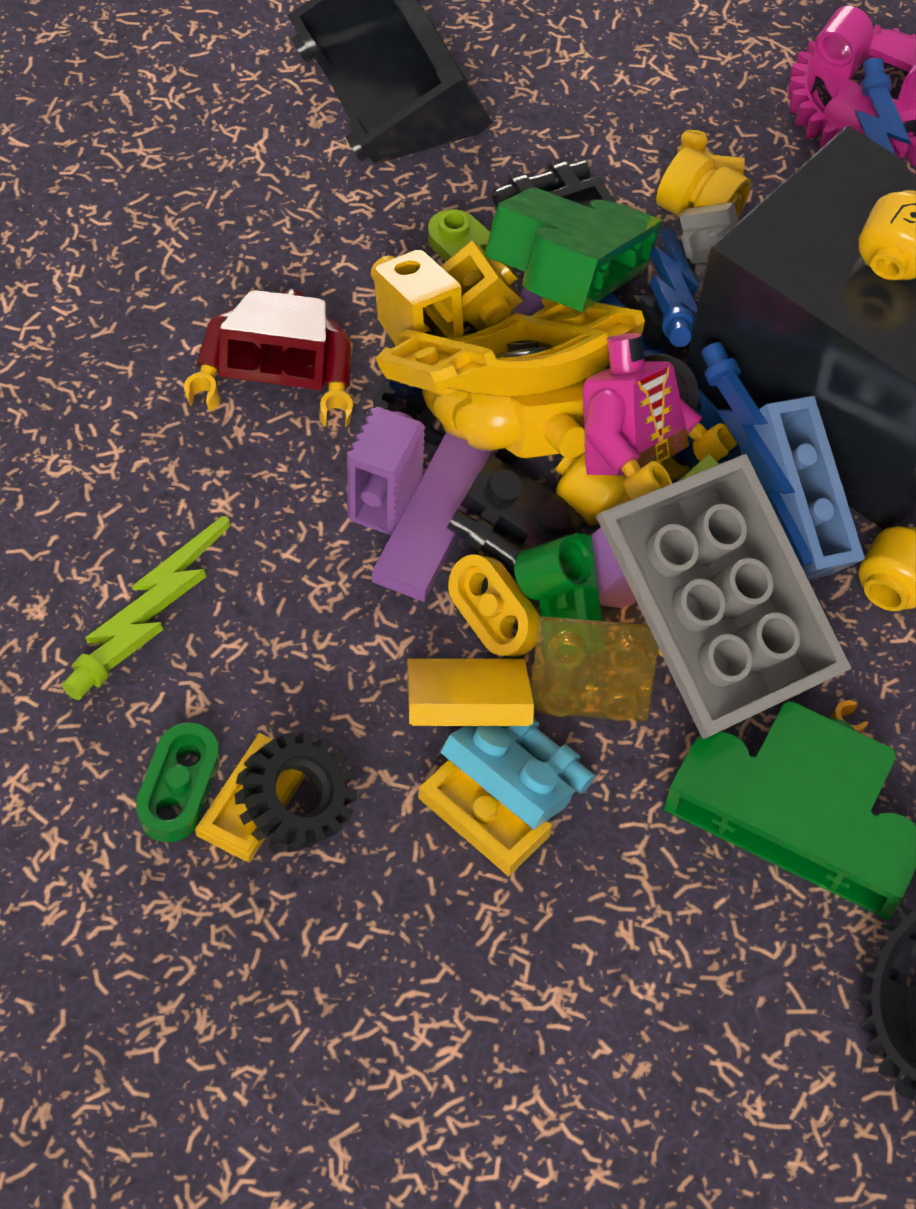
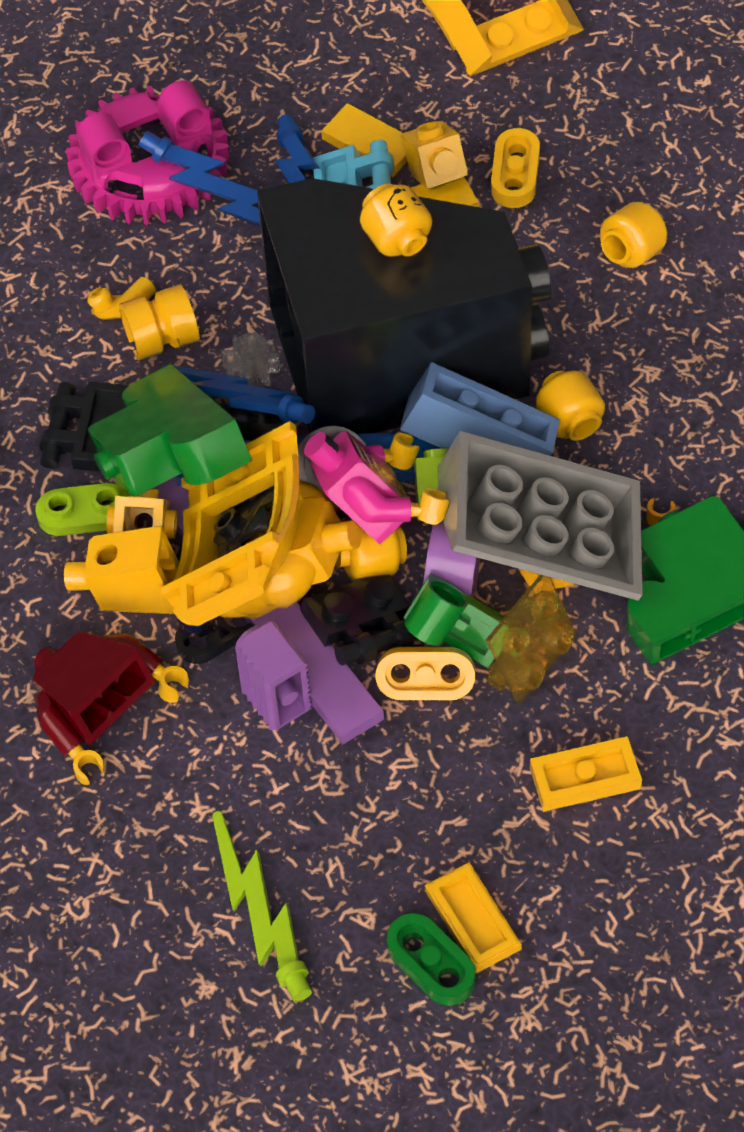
camera: 50 degrees left, 0 degrees up
black tyre [235,731,358,852] -> none
yellow tile [407,659,534,726] -> none
medium azure plate [440,718,596,829] -> none
light grey tile [679,202,738,265] -> none
blue piece [701,342,813,566] -> none

